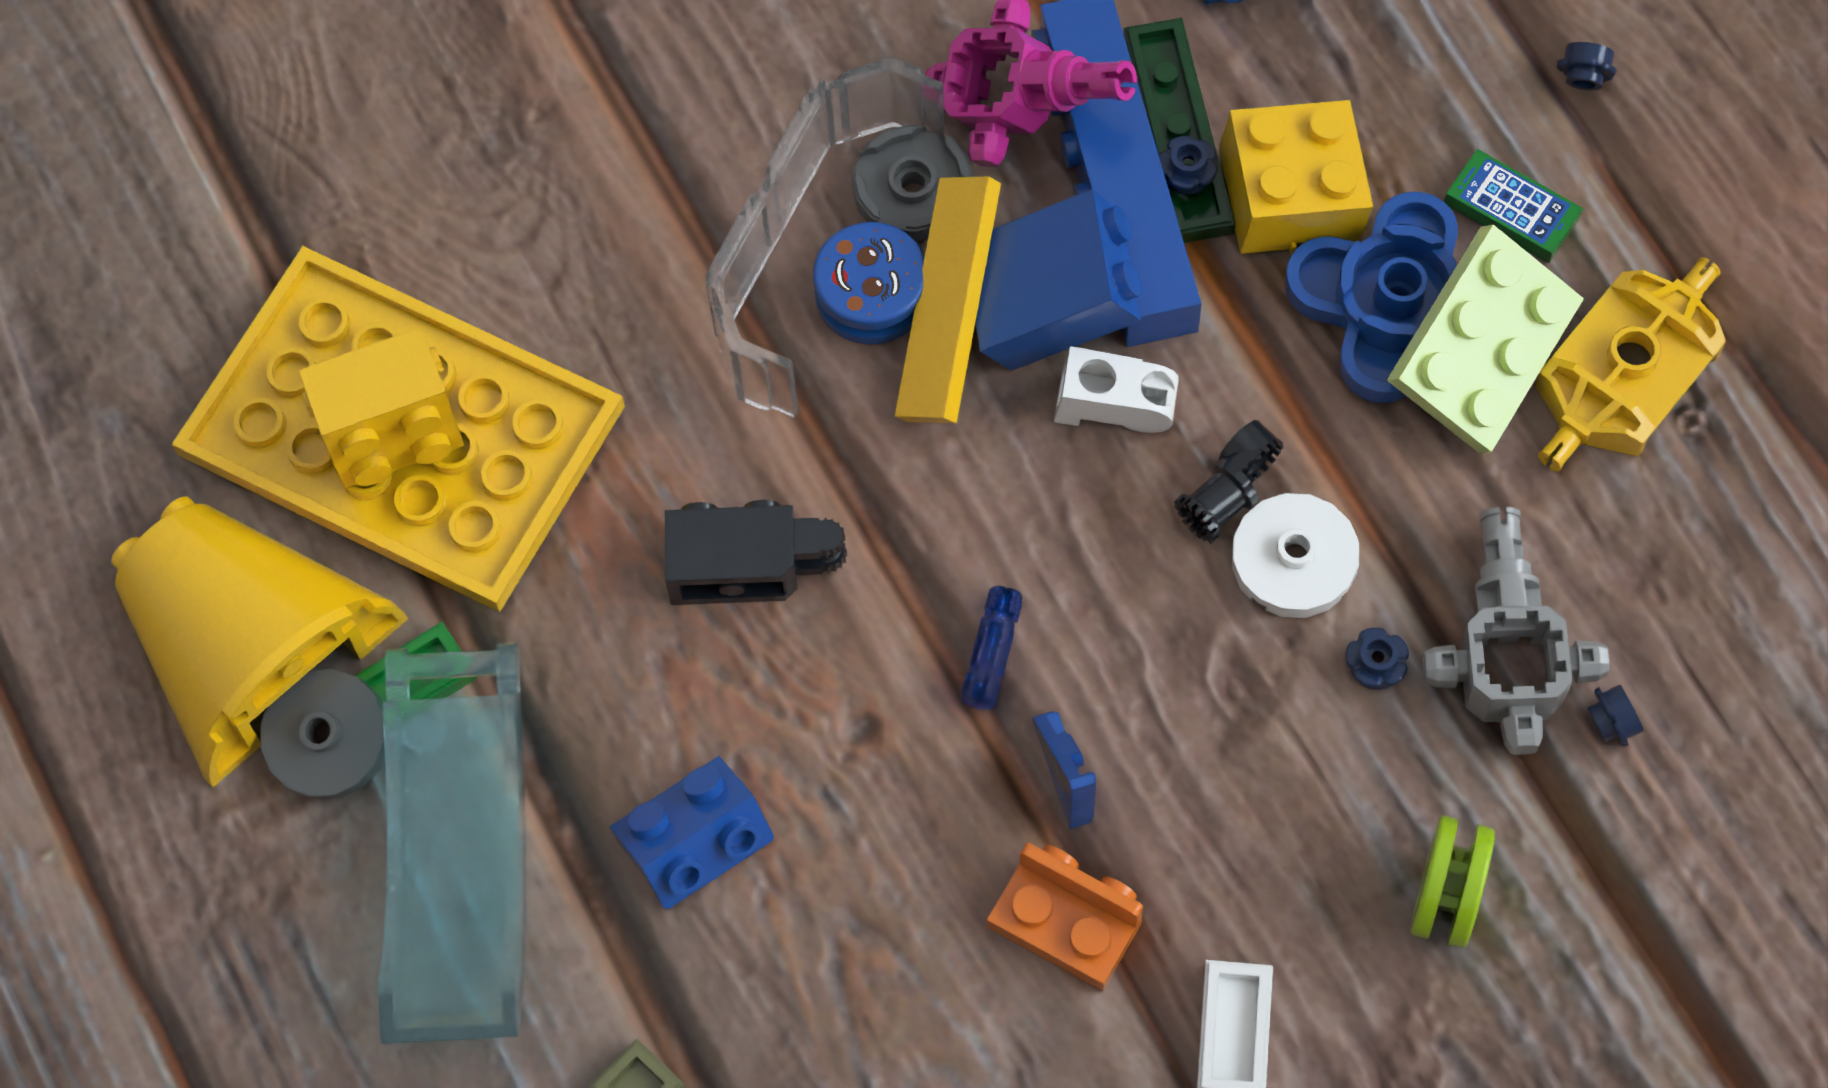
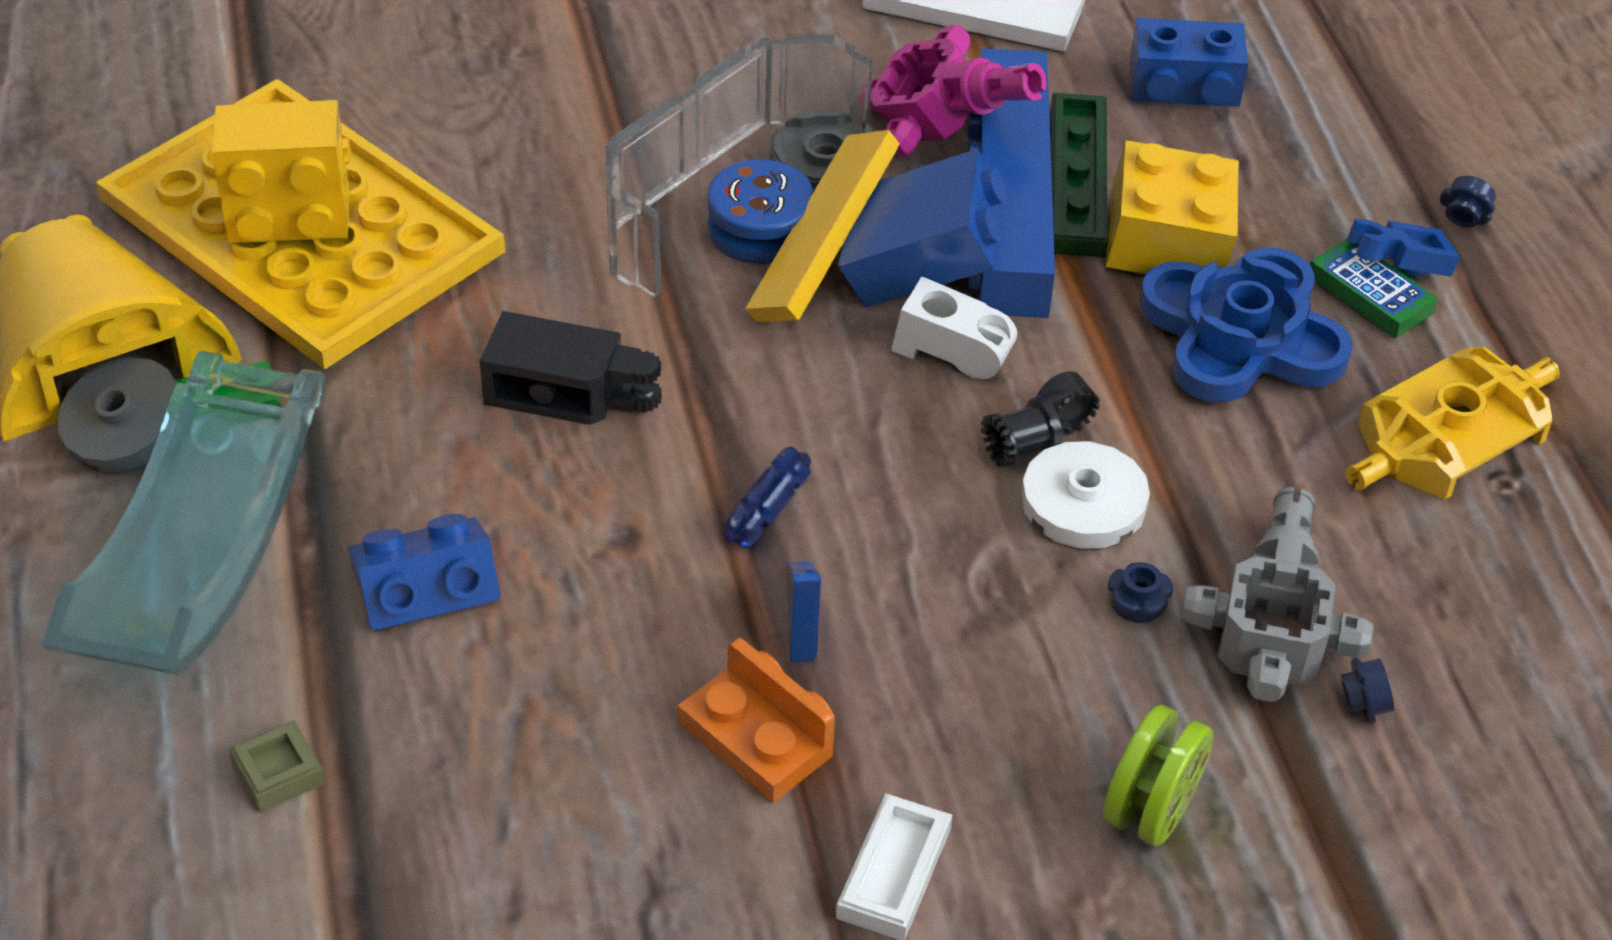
camera: 10 degrees right, 20 degrees down
dark blue plate [1159,136,1218,194] -> none
yellowish green plate [1387,225,1584,453] -> none
none -> blue plate [1347,219,1460,277]

